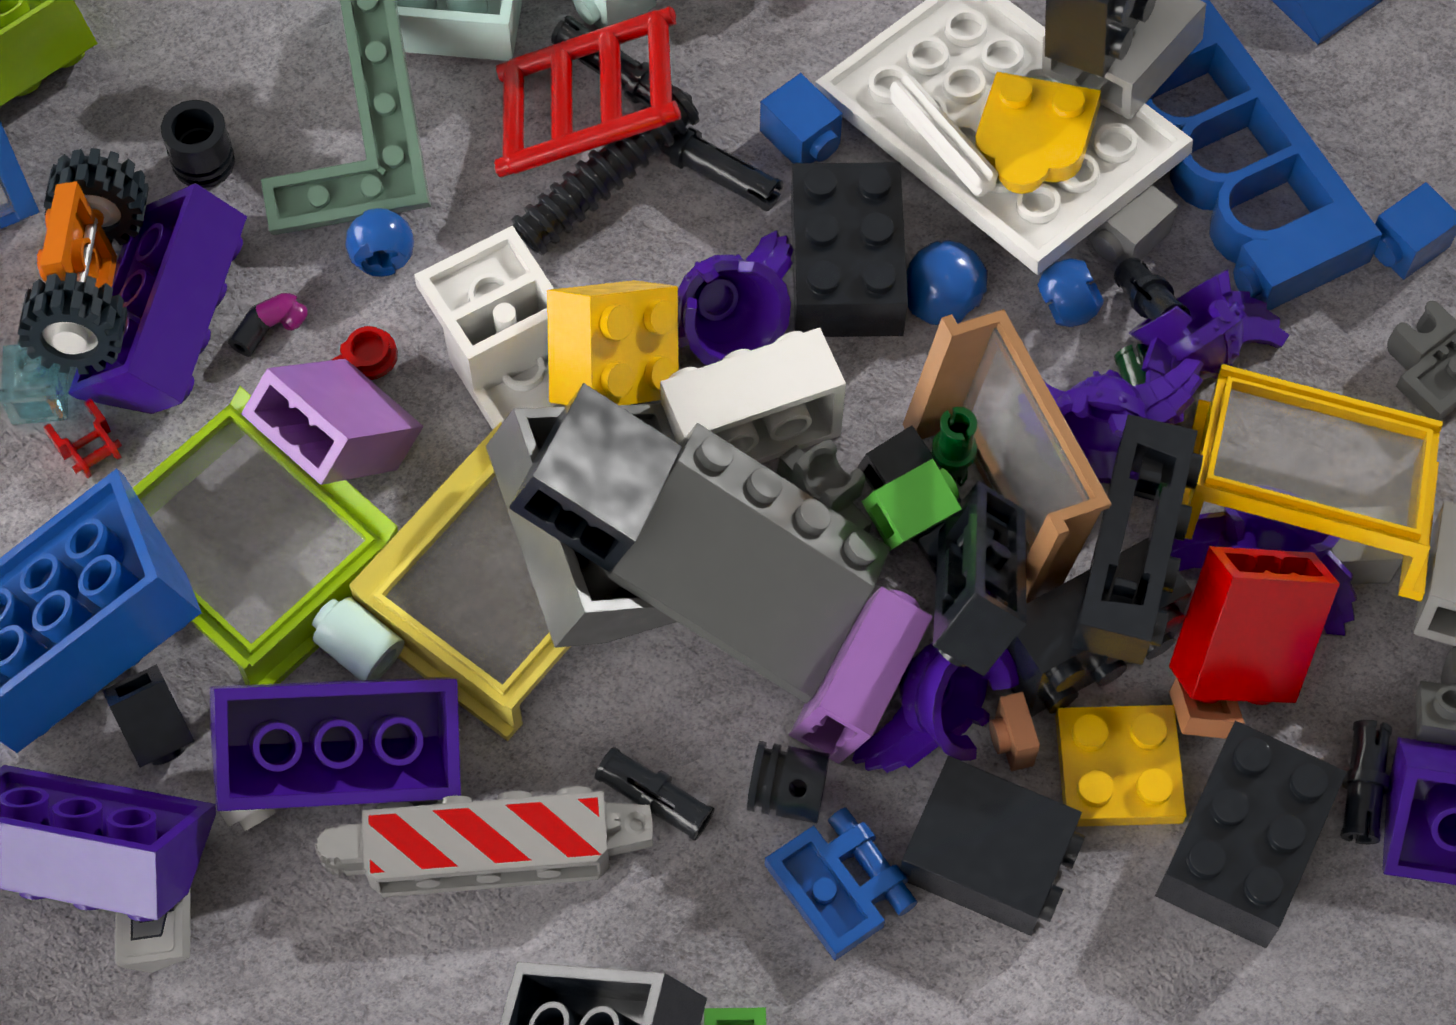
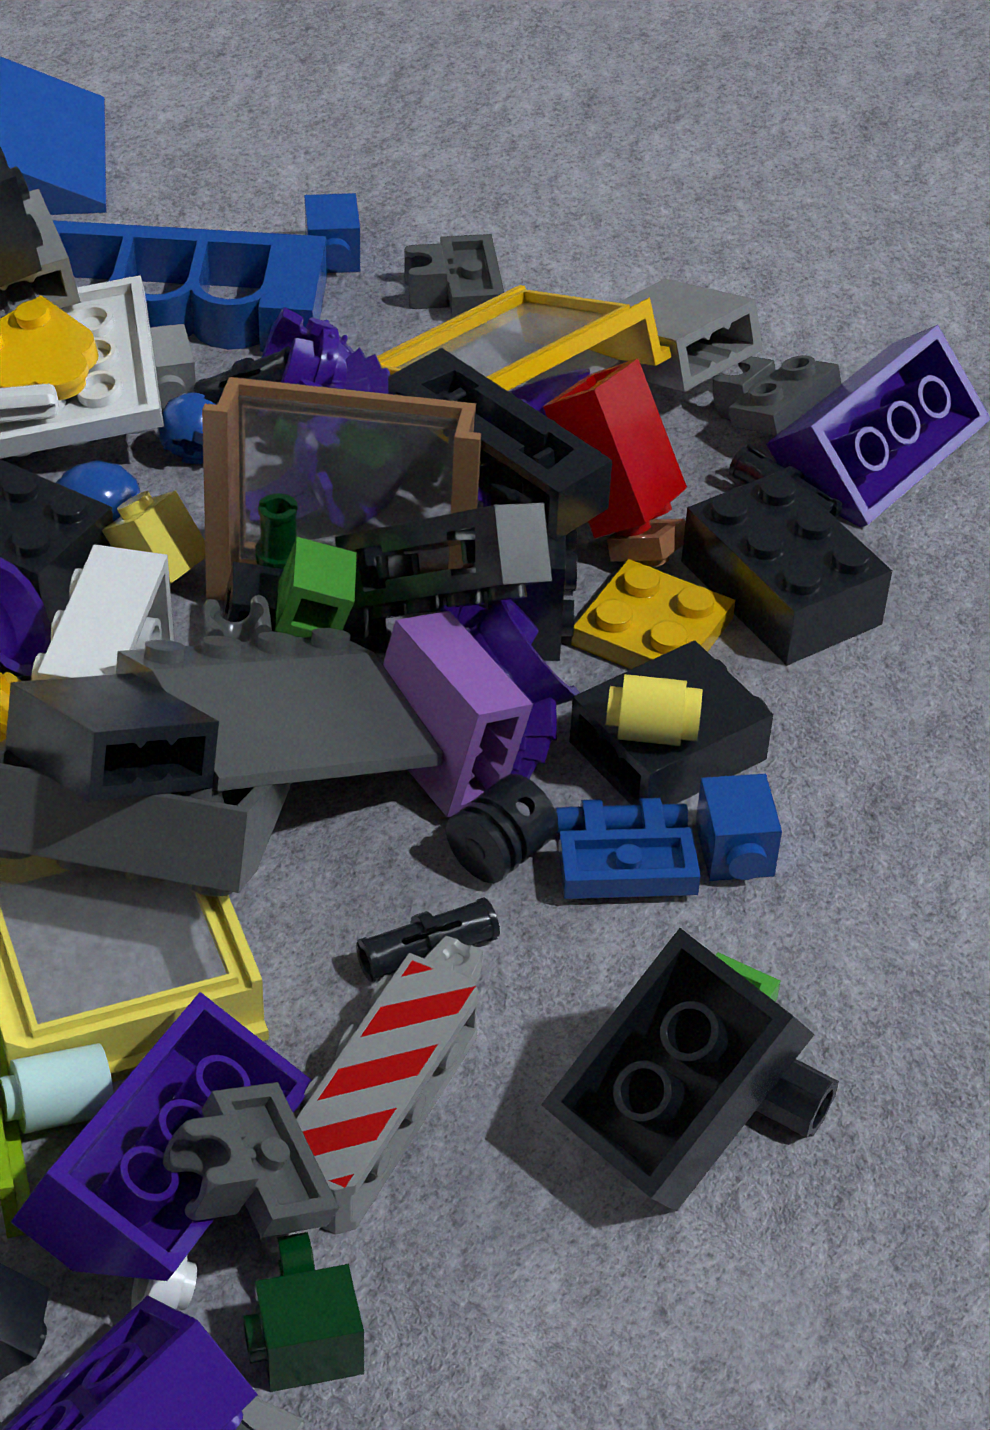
camera: 60 degrees left, 20 degrees down
nougat plate [989,692,1040,772] -> none
none -> light yellow brick [102,491,205,584]
none -> dark grey plate [163,1082,339,1238]
none -> dark green brick [243,1232,364,1392]
none -> light yellow brick [606,674,703,746]
none -> blue brick [695,773,782,881]

